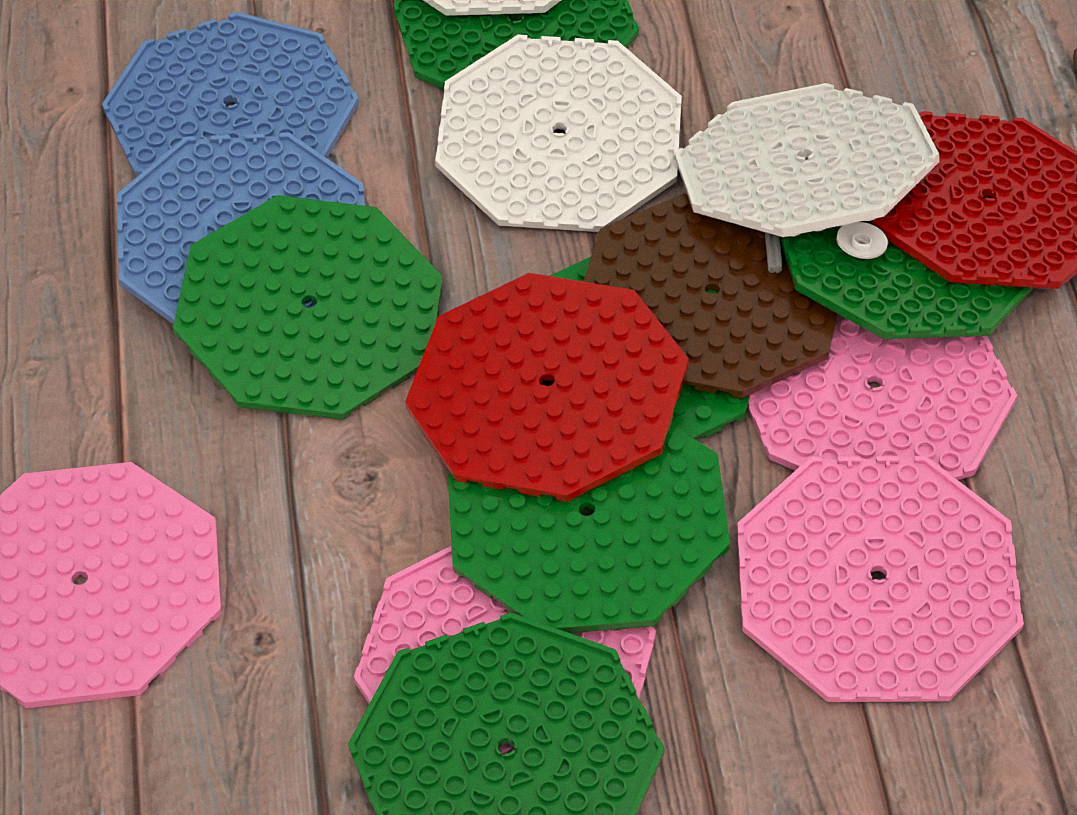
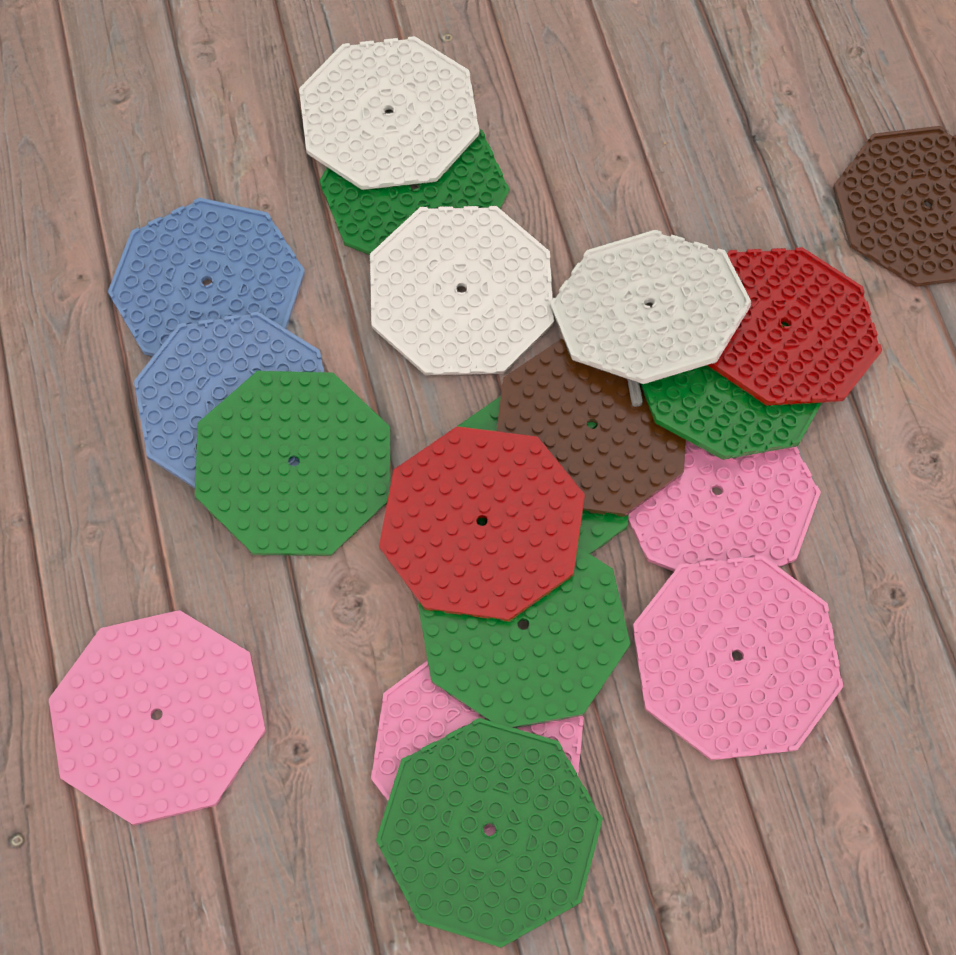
camera: 10 degrees left, 15 degrees up
white dish [837,222,888,259] -> none

